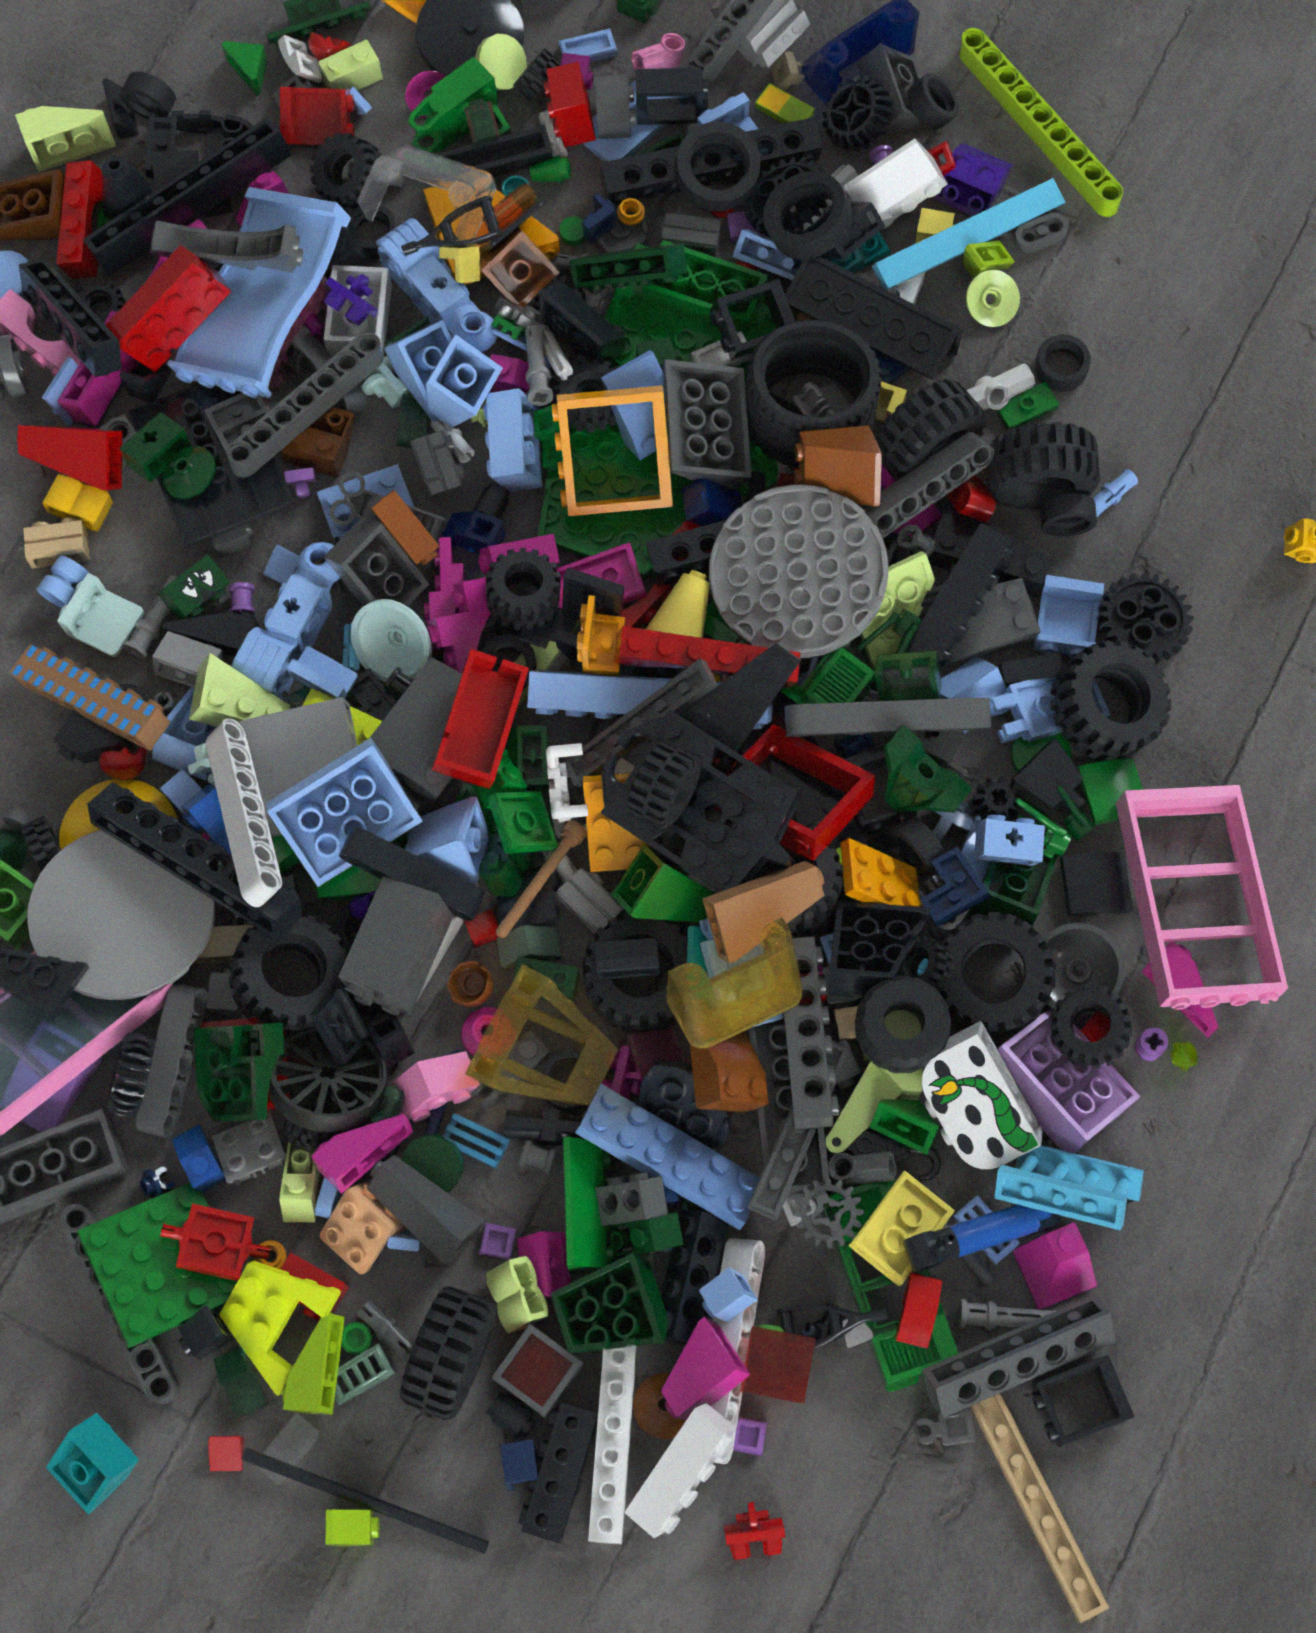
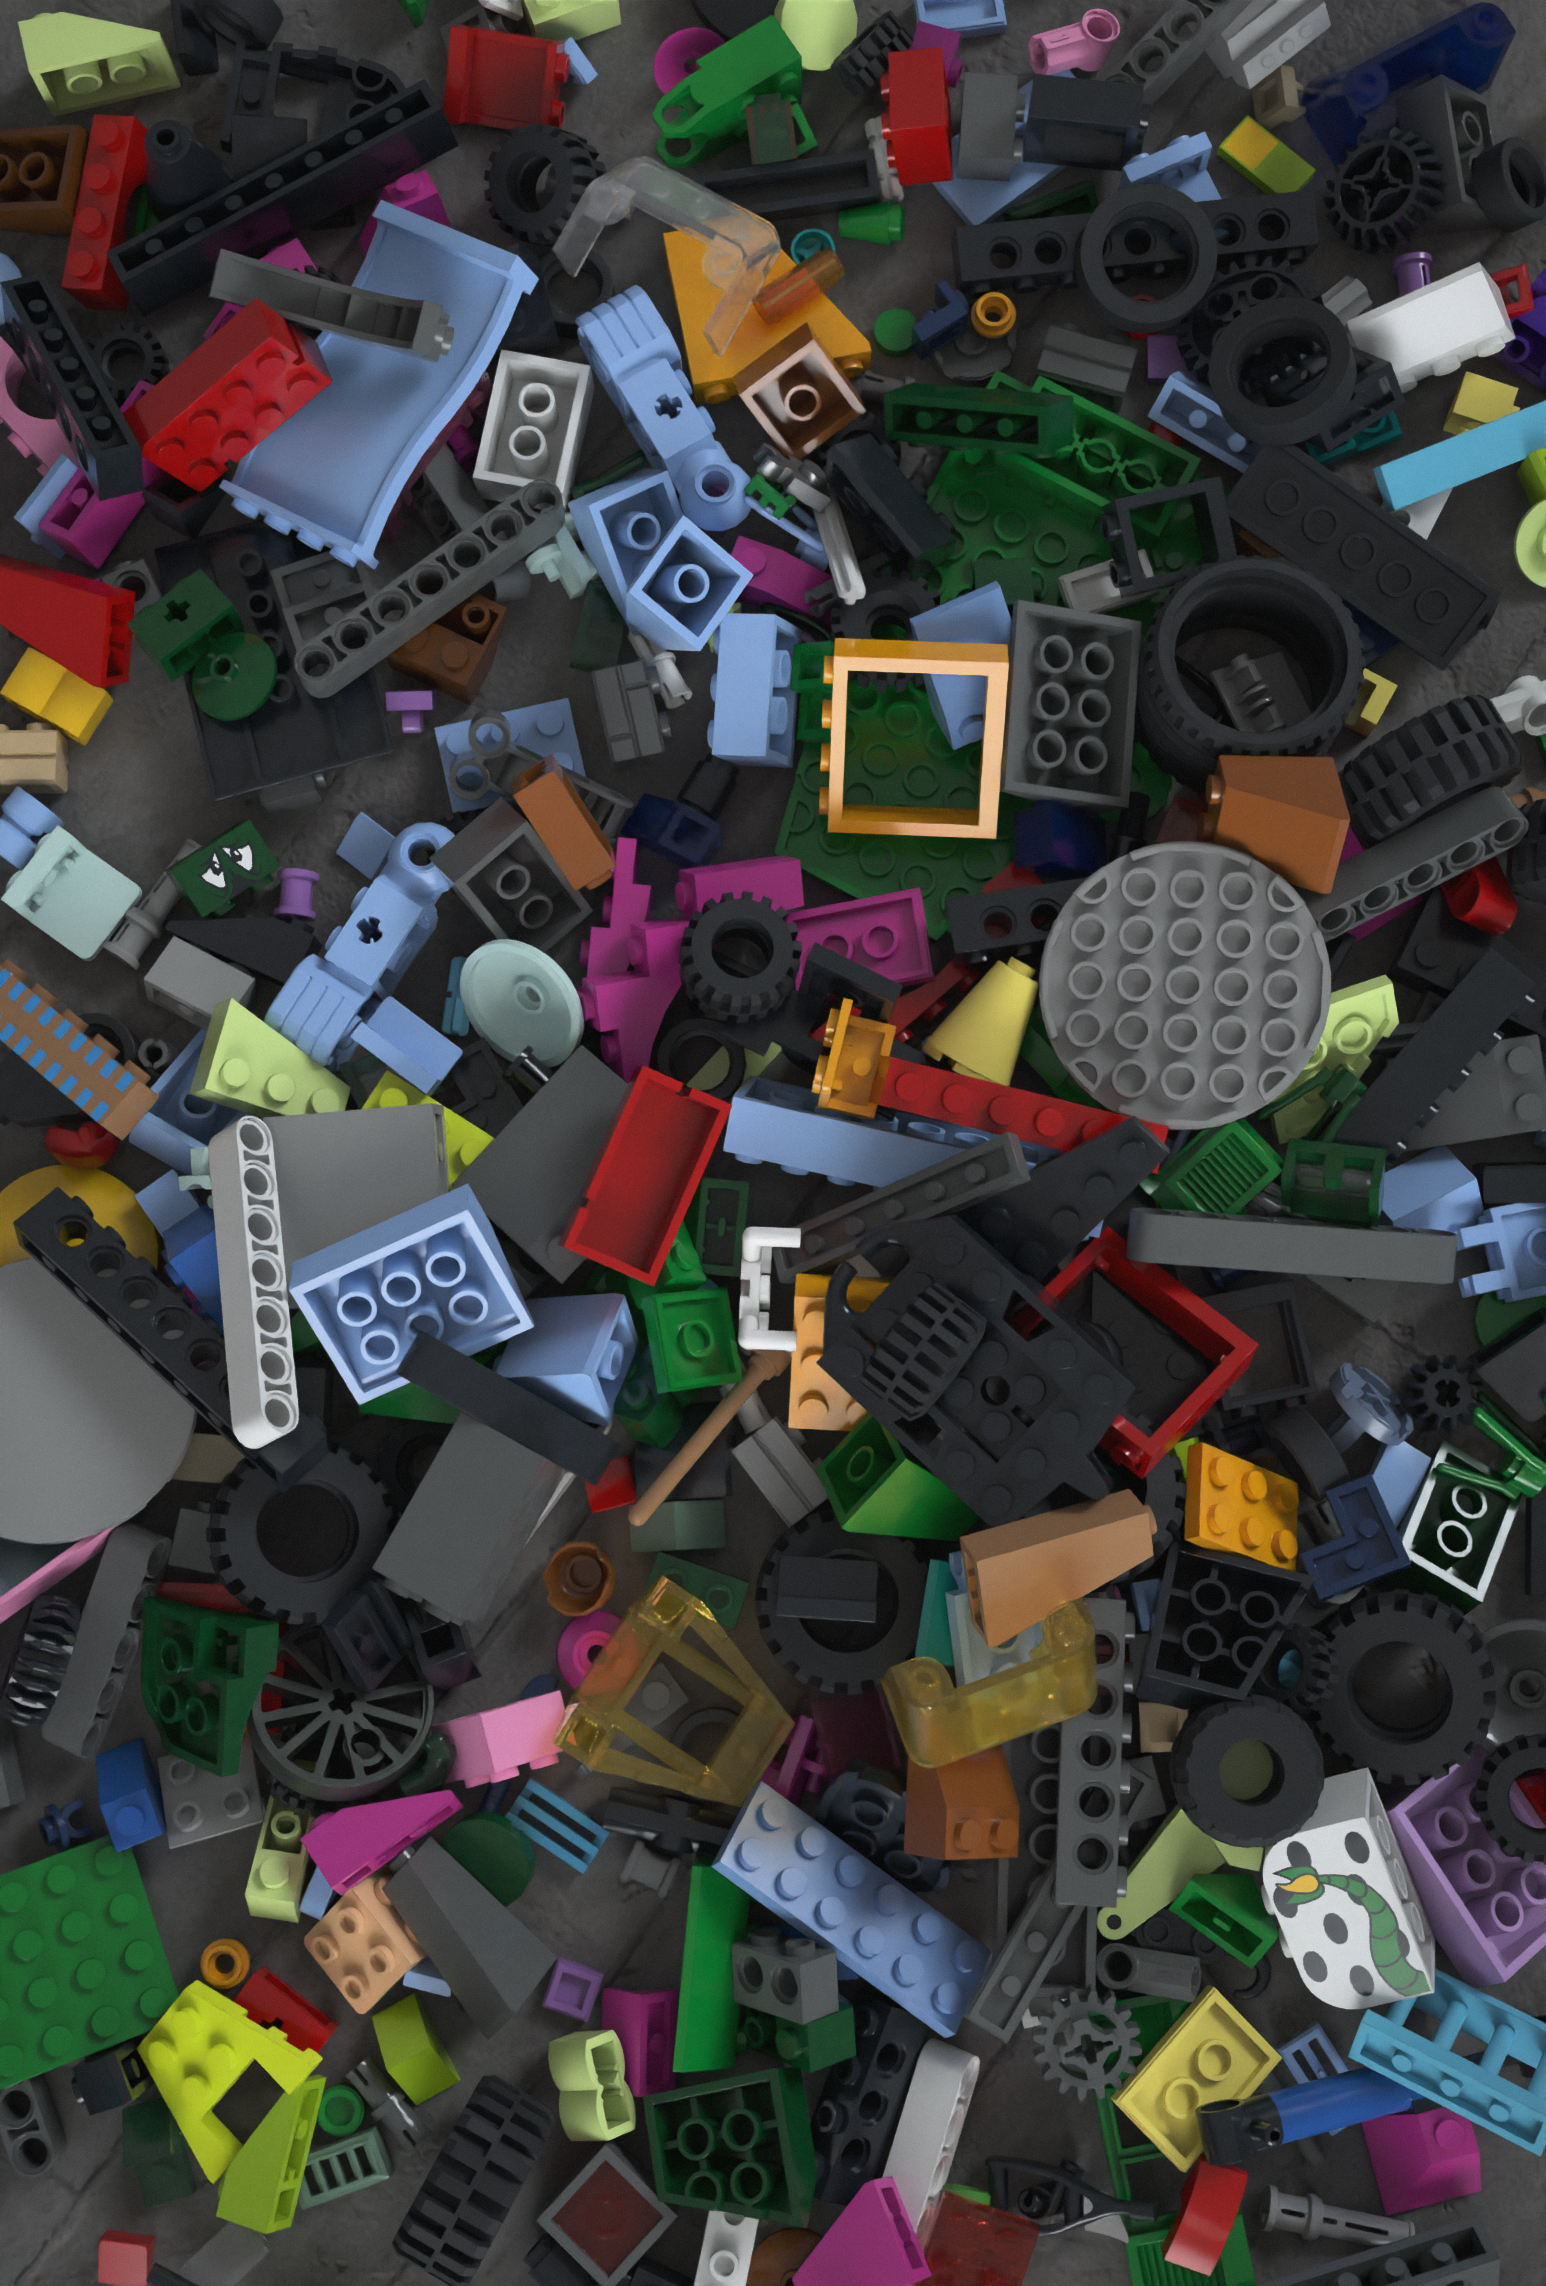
camera: 10 degrees right, 10 degrees up
red plate [160,1203,270,1281] -> none
dark purple hips [323,274,379,326] -> none
dark purple pin [349,891,376,920] -> none
black piece [401,196,503,256] -> none
light yellow panel [439,246,480,283] -> none
black piece [479,198,547,253] -> none
light grey pin [524,325,553,406] -> none
light blue brick [699,1267,758,1322] -> none
dark green piece [884,724,972,813] -> none
dark grey bush [897,525,935,558] -> none
light blue brick [974,815,1045,866] -> none
none -> lime slope [371,1991,461,2106]

